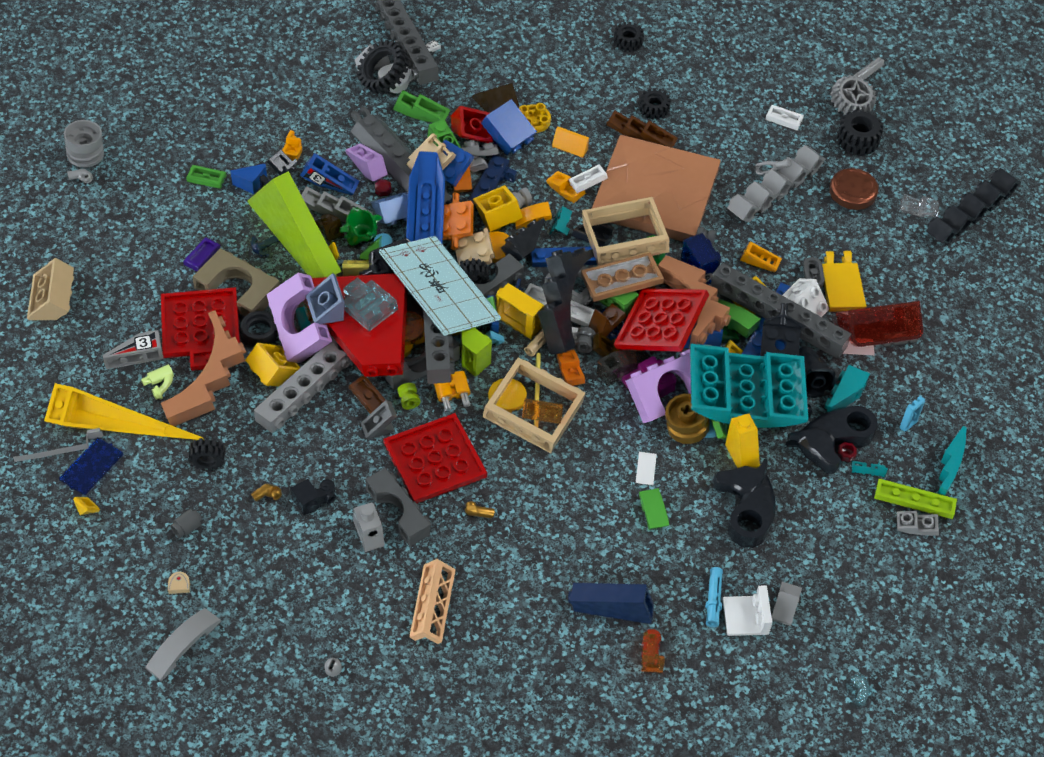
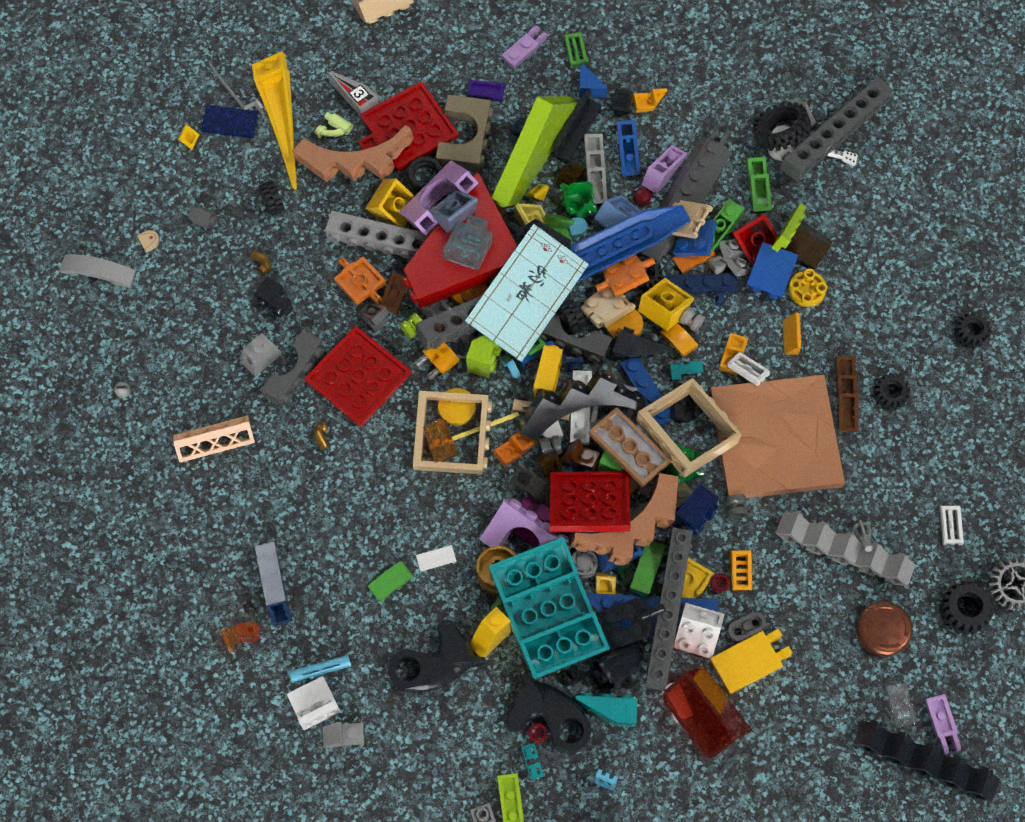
camera: 70 degrees right, 15 degrees up
none -> orange plate [334,257,387,305]
none -> lavender hinge [502,25,548,69]
none -> dark red tile [710,573,730,594]
none -> lime plate [771,203,806,252]
none -> lavender hinge [924,694,961,755]

